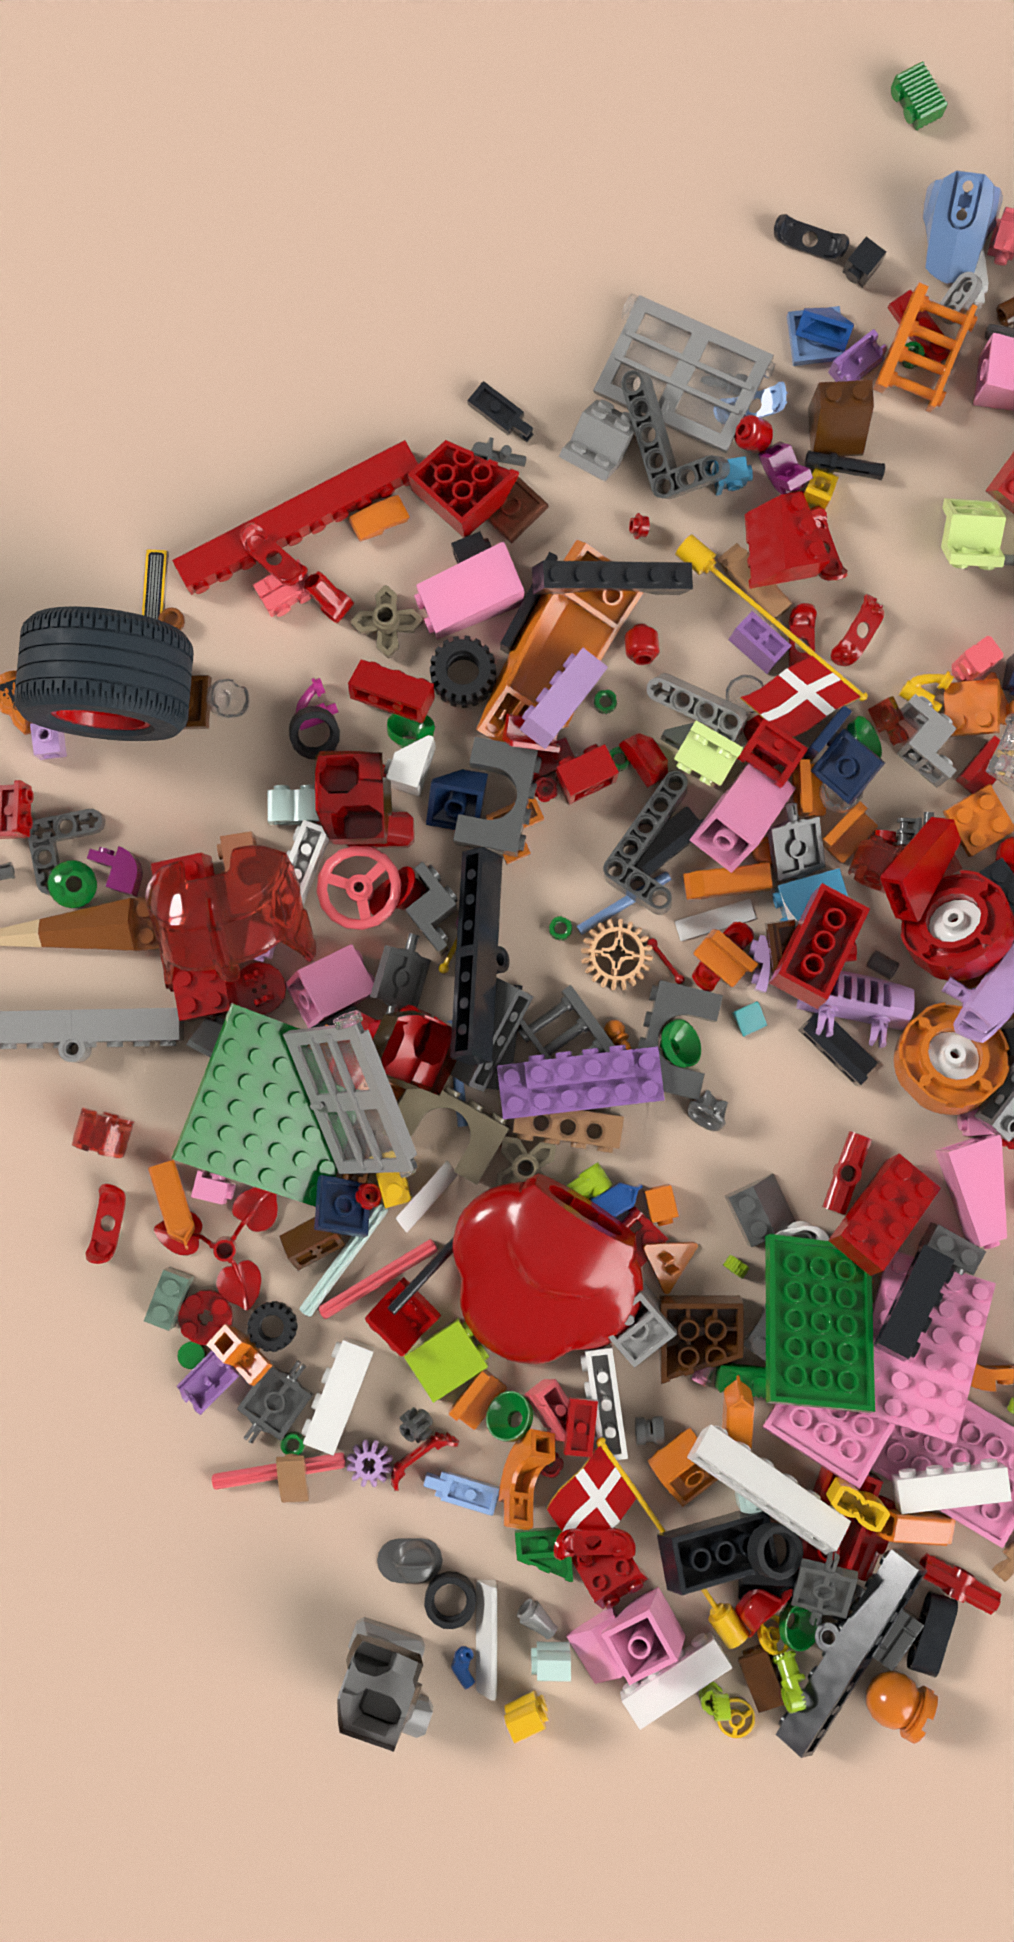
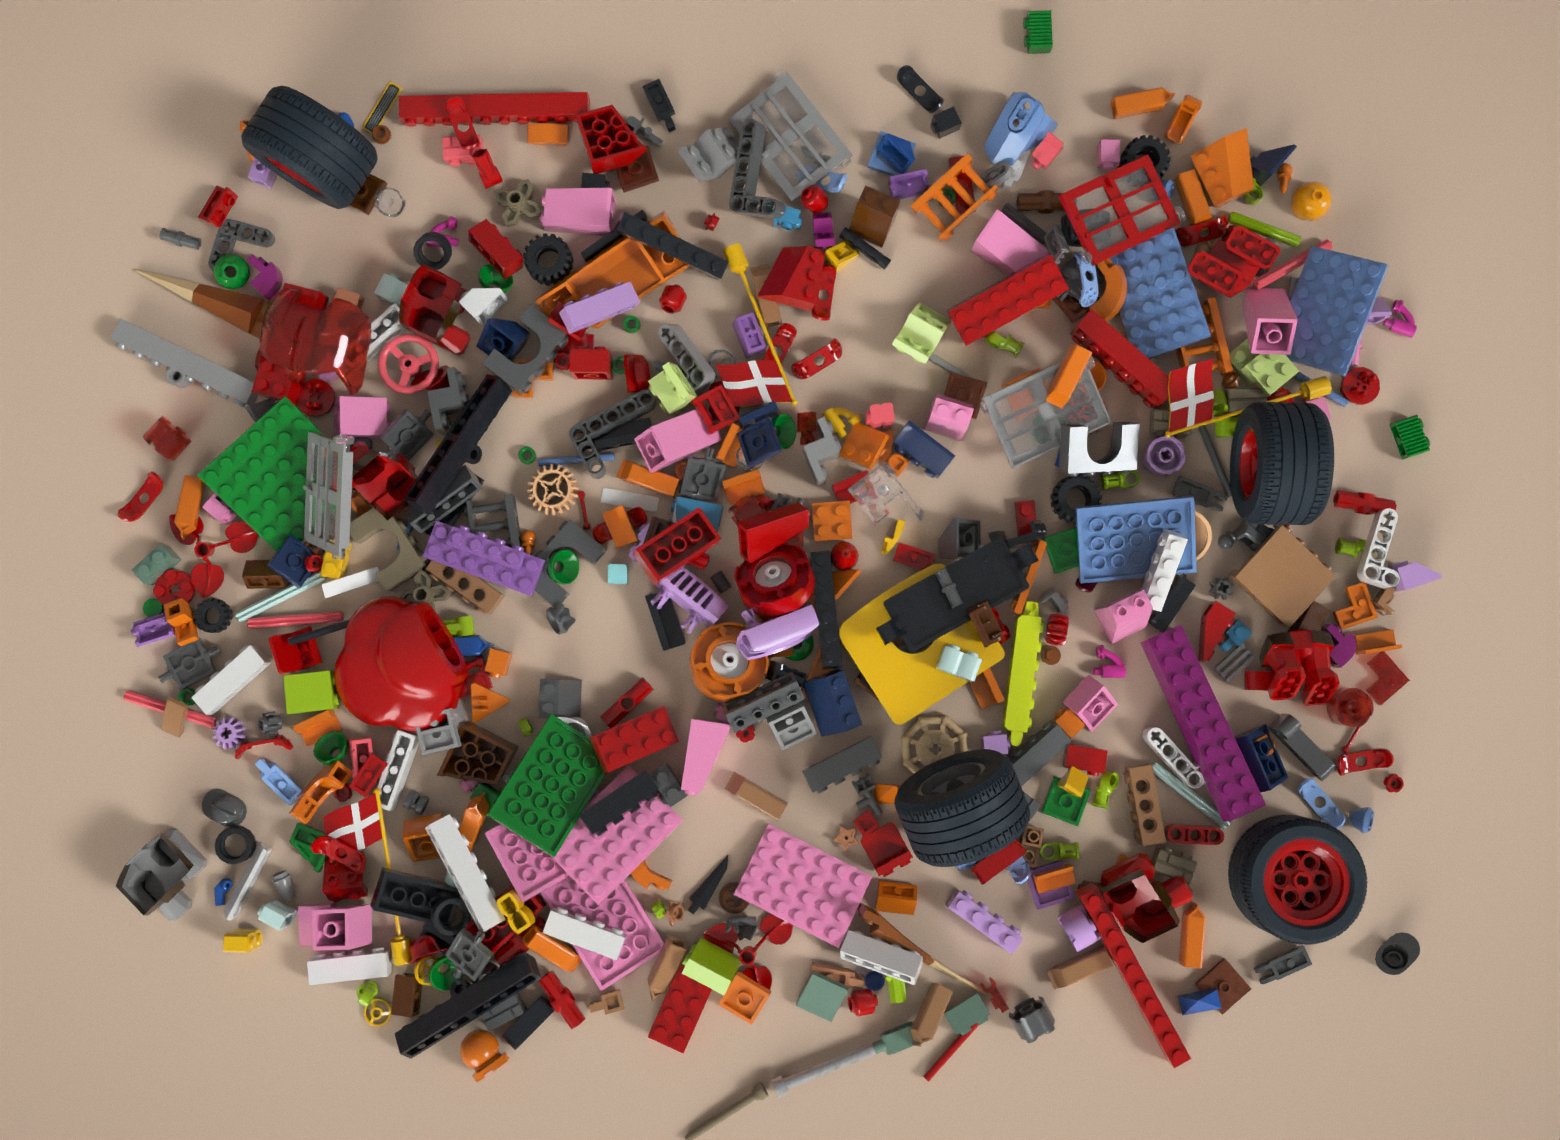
camera: 25 degrees right, 0 degrees up
lime connector [772,1650,806,1714] -> none

